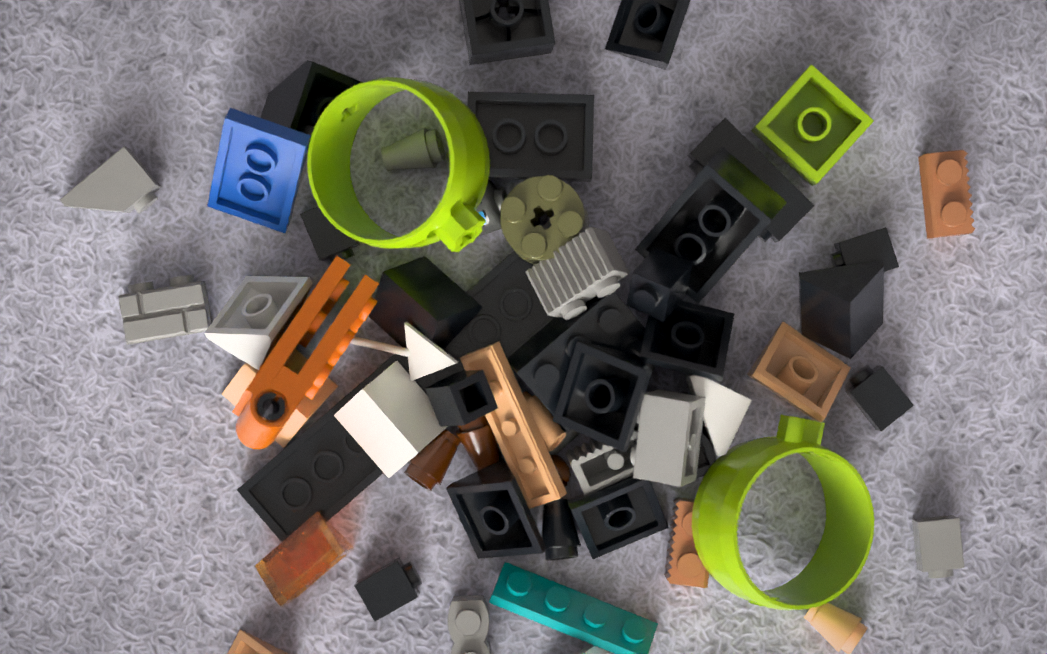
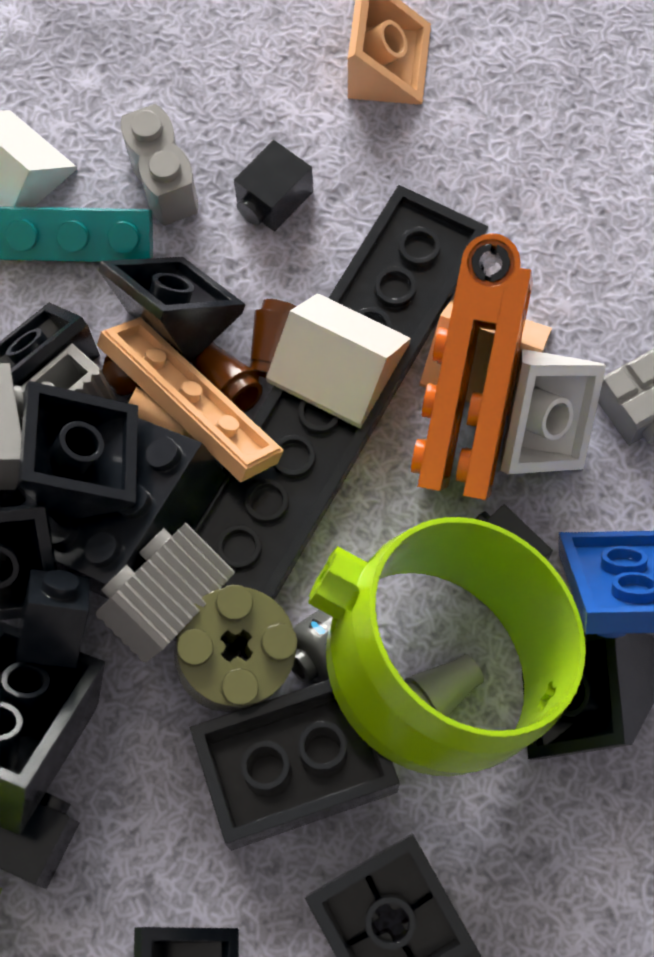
camera: 160 degrees right, 20 degrees down
clear orange slope [255,511,354,606] -> none
white piece [350,322,458,381] -> none
black slope [369,256,483,350] -> none
black brick [425,369,498,427] -> none
black cone [541,499,581,561] -> none

